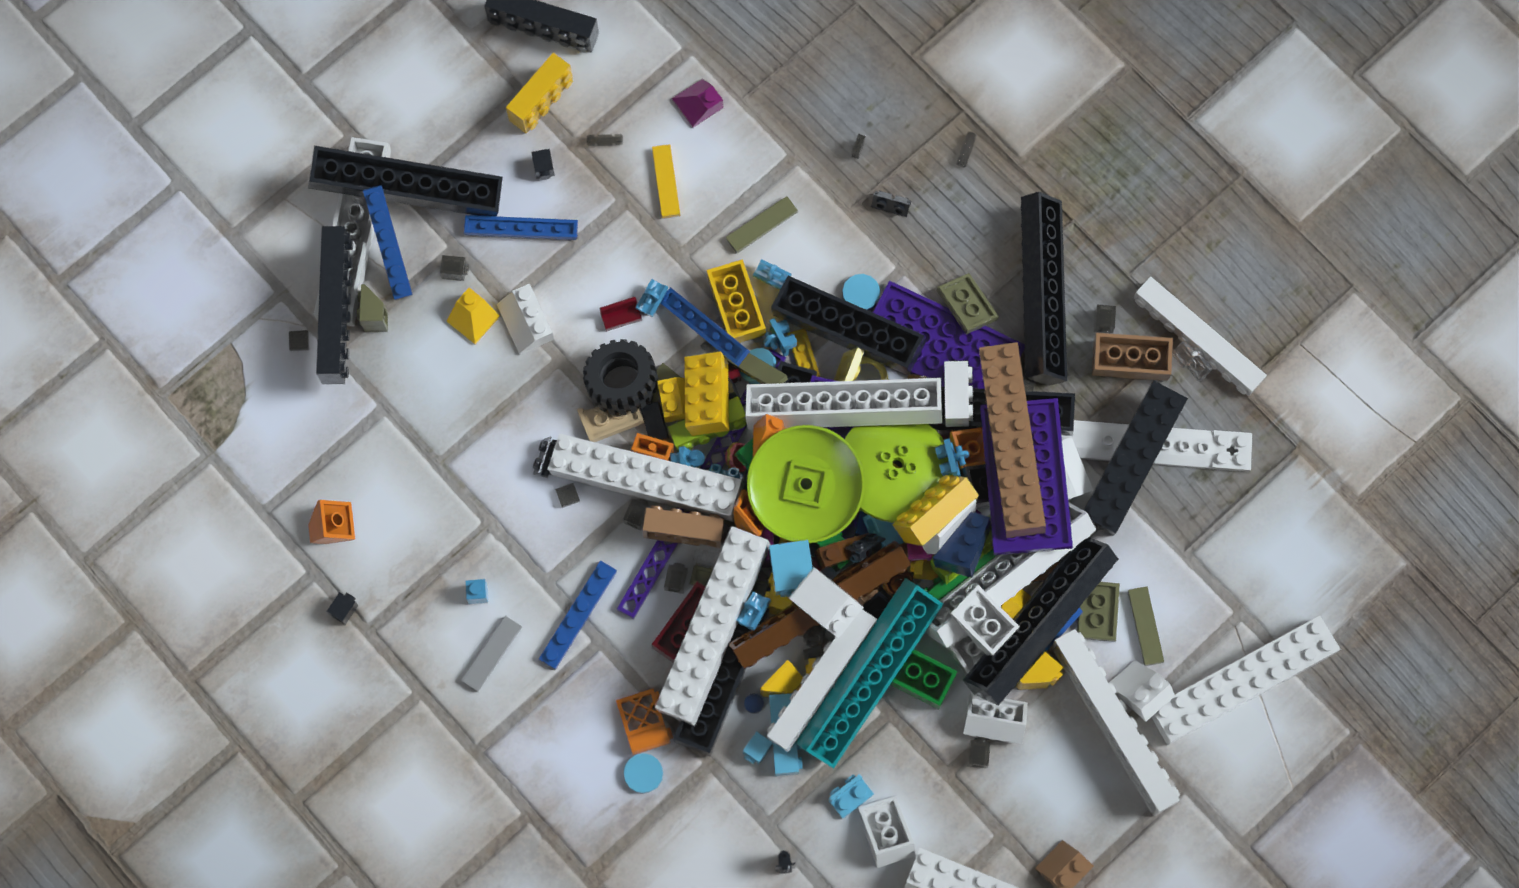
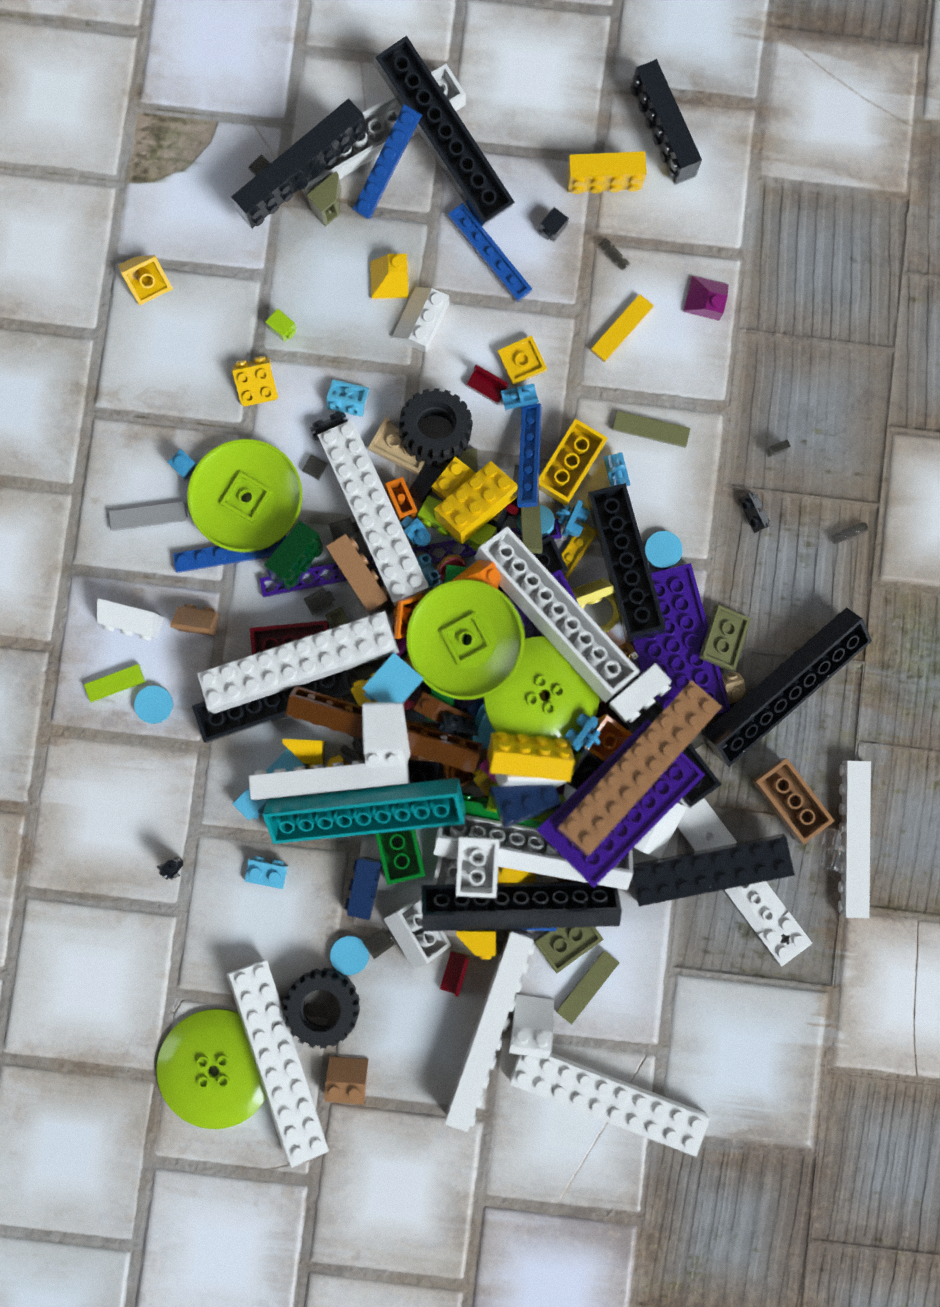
camera: 45 degrees right, 10 degrees up
orange slope [308,500,355,544] -> none
black brick [326,592,358,625] -> none
clear smoke brick [440,255,469,281] -> none
orange piece [616,688,673,755] -> none
dark azure hips [736,591,771,630] -> none
medium azure brick [743,731,773,764] -> none
dark blue tile [744,693,764,714] -> none
white slope [858,796,915,868] -> none
clear smoke brick [1094,304,1116,334] -> none
none -> lime tile [84,664,146,703]
none -> white slope [97,598,163,641]
none -> yellow slope [118,255,173,305]
none -> medium nougat slope [170,604,219,636]
none -> lime dish [187,439,303,553]
none -> yellow bracket [232,356,278,406]
none -> dark green brick [264,521,323,591]
none -> lime brick [265,308,297,342]
none -> black tyre [283,968,360,1049]
none -> medium azure bracket [327,380,369,417]
none -> medium azure tile [330,935,369,975]
none -> dark blue wedge [344,856,382,920]
none -> dark red panel [440,950,470,997]
none -> yellow plate [497,335,547,386]
none -> tan bracket [722,672,746,704]

